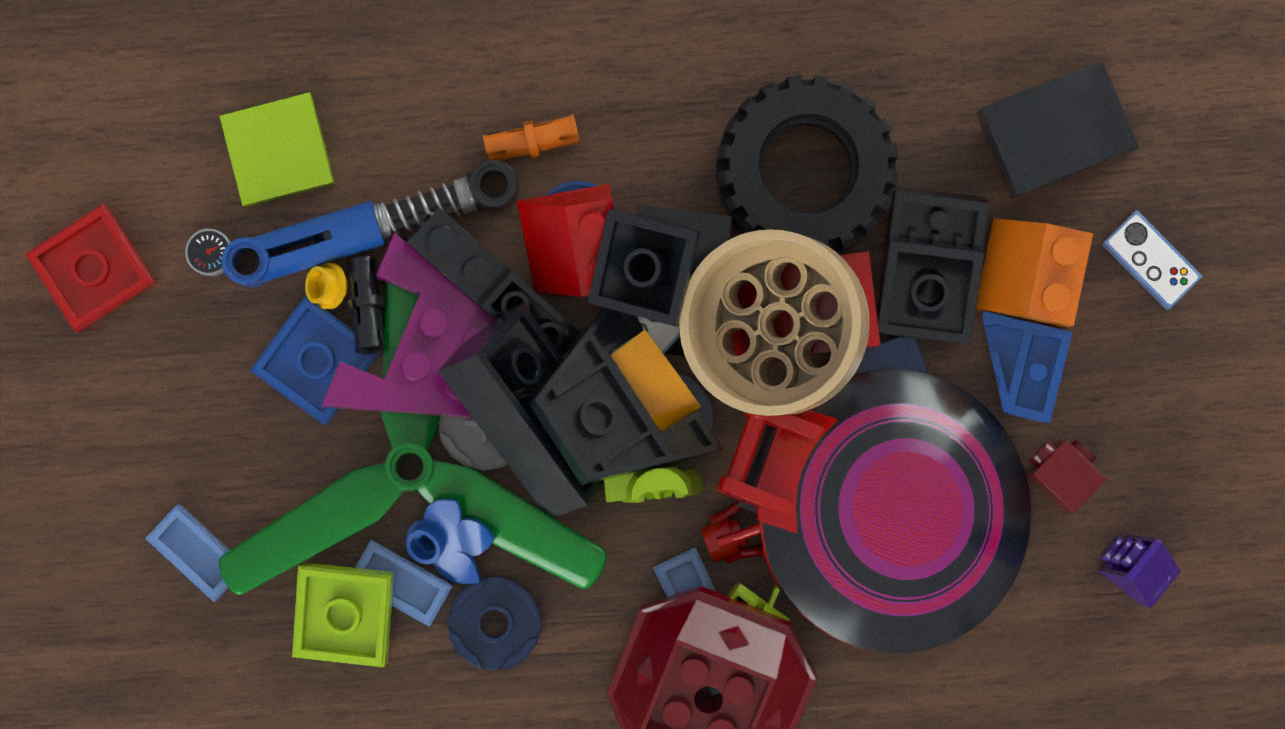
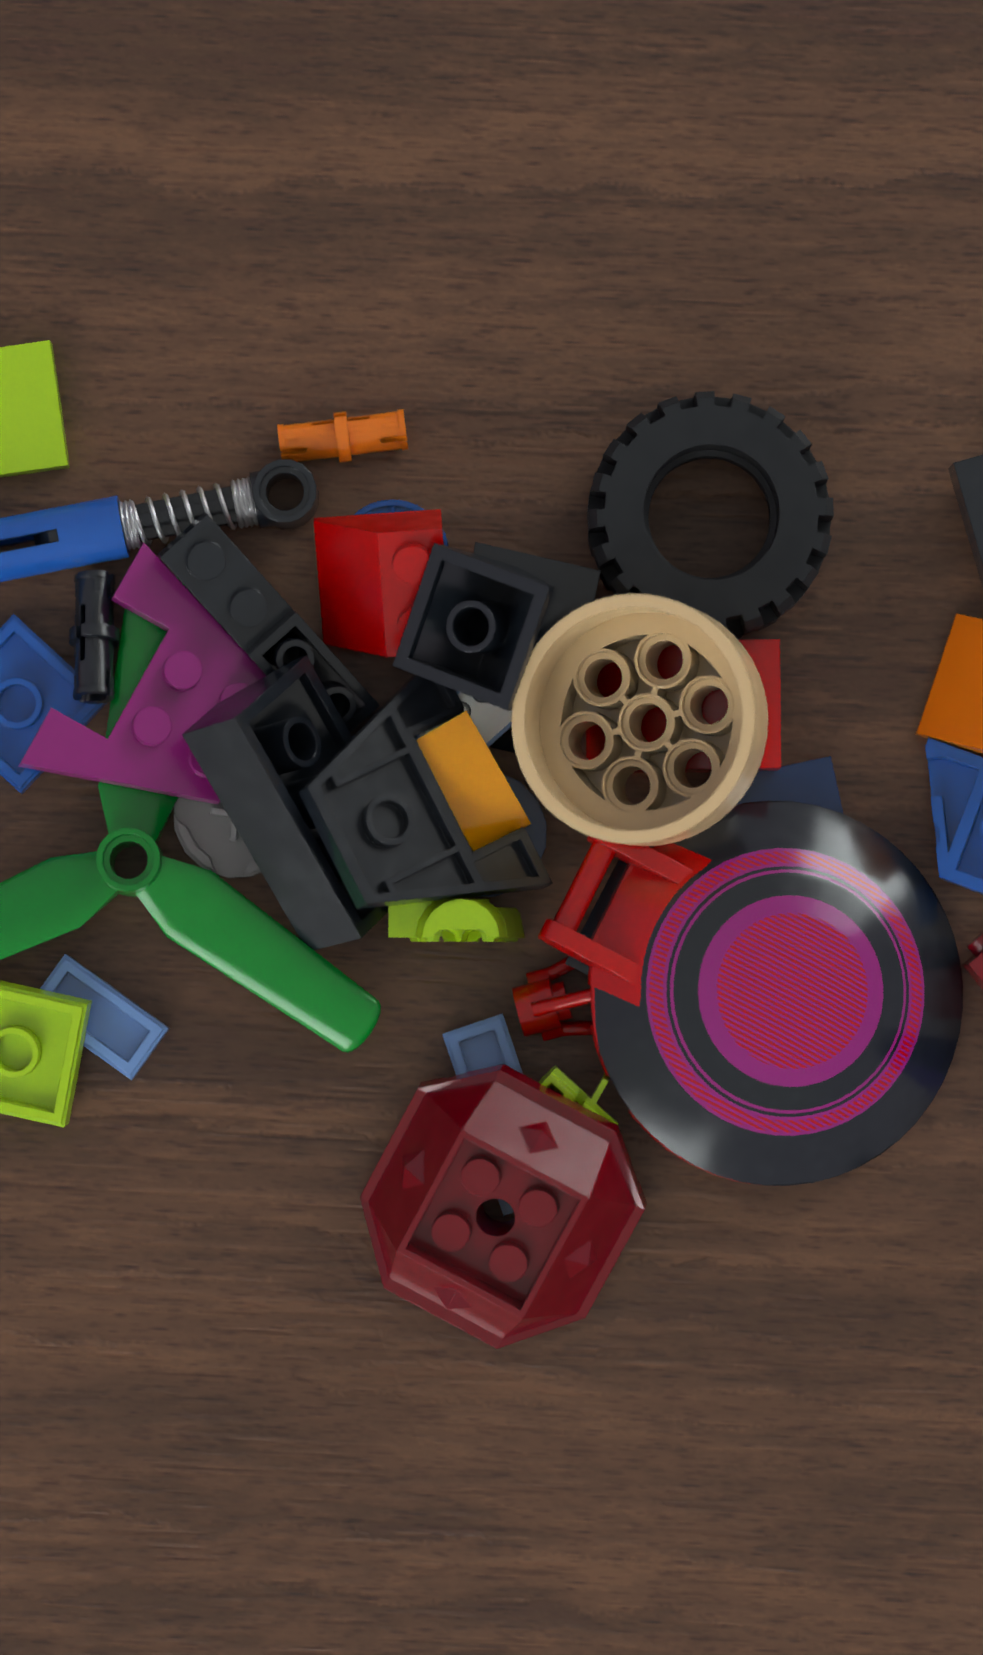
camera: 10 degrees right, 0 degrees up
yellow plate [305,262,348,309] -> none
blue plate [406,498,495,584] -> none
dark blue tile [448,576,542,670] -> none
black slope [877,186,990,344] -> none

